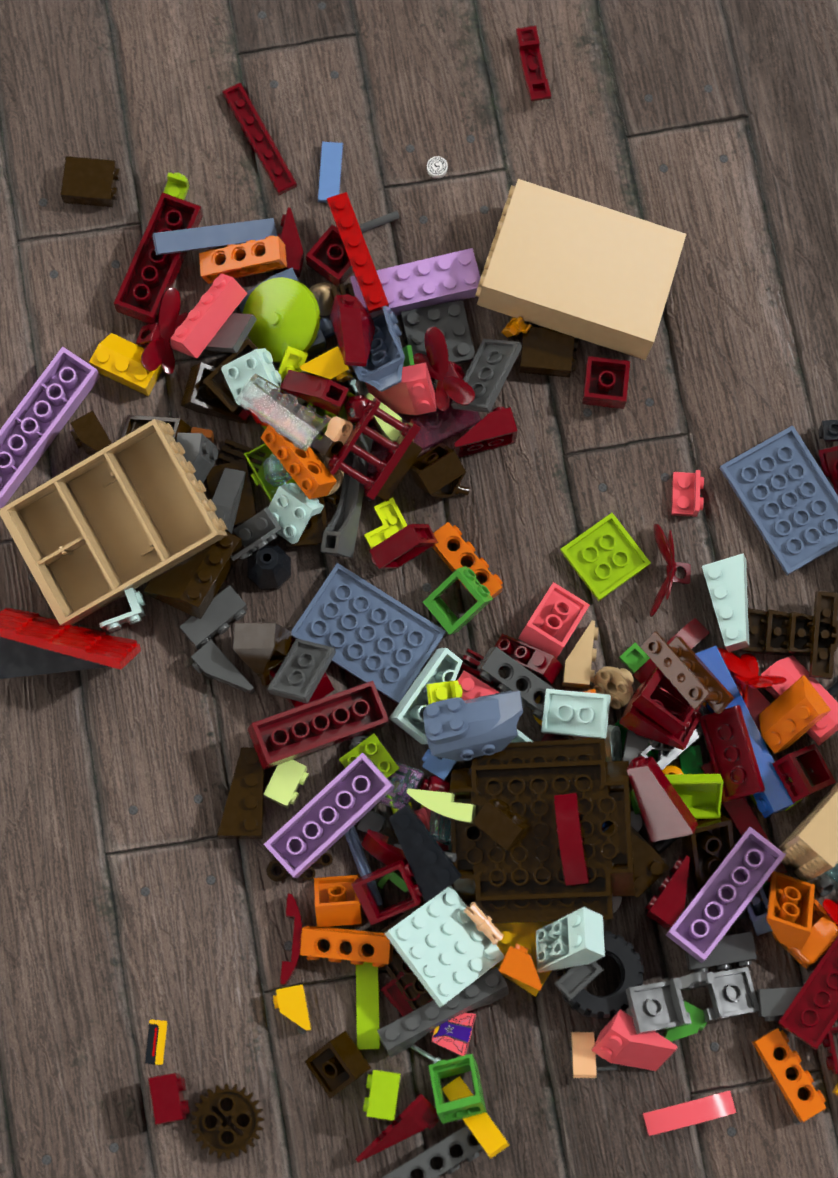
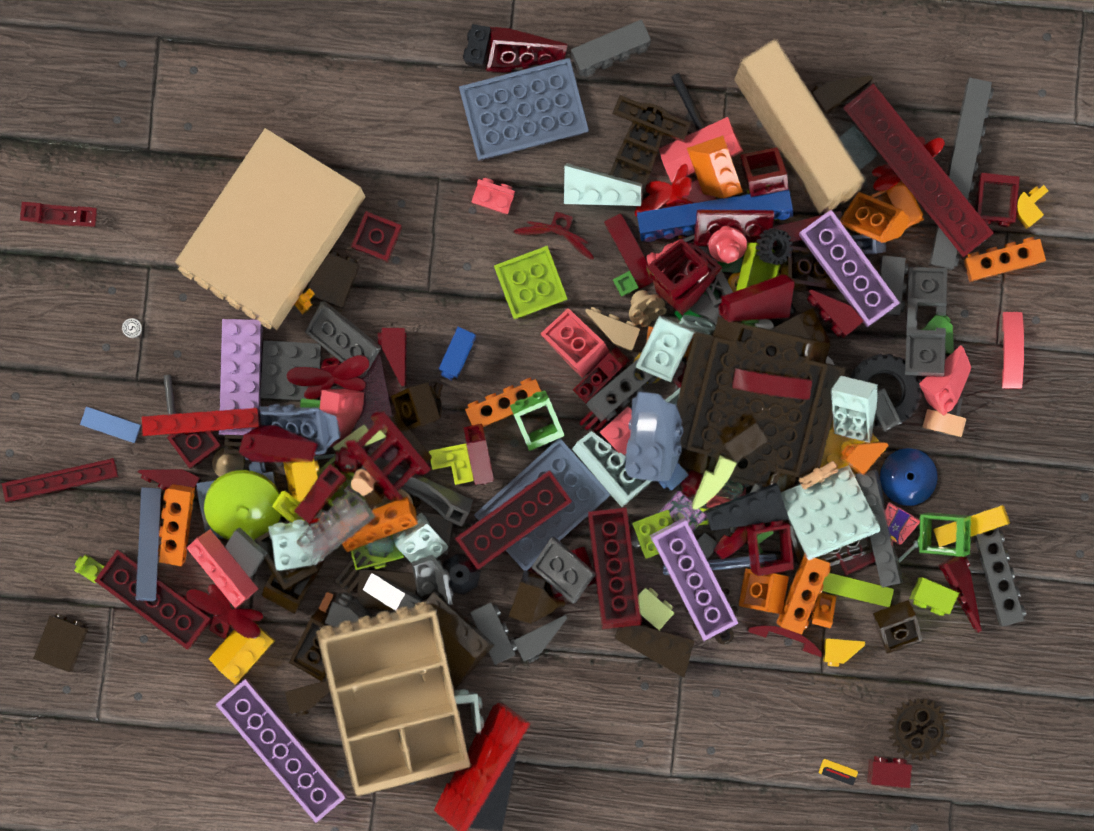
camera: 75 degrees left, 10 degrees up
neon yellow bracket [426,680,462,704] -> none
reddish brown fence [641,631,734,714] -> none
none -> blue window [439,327,476,380]
none -> dark red brick [455,470,572,570]
none -> coral plate [708,226,747,263]
none -> black tyre [756,229,793,265]
none -> orange slope [811,592,837,628]
none -> blue dish [880,448,937,506]

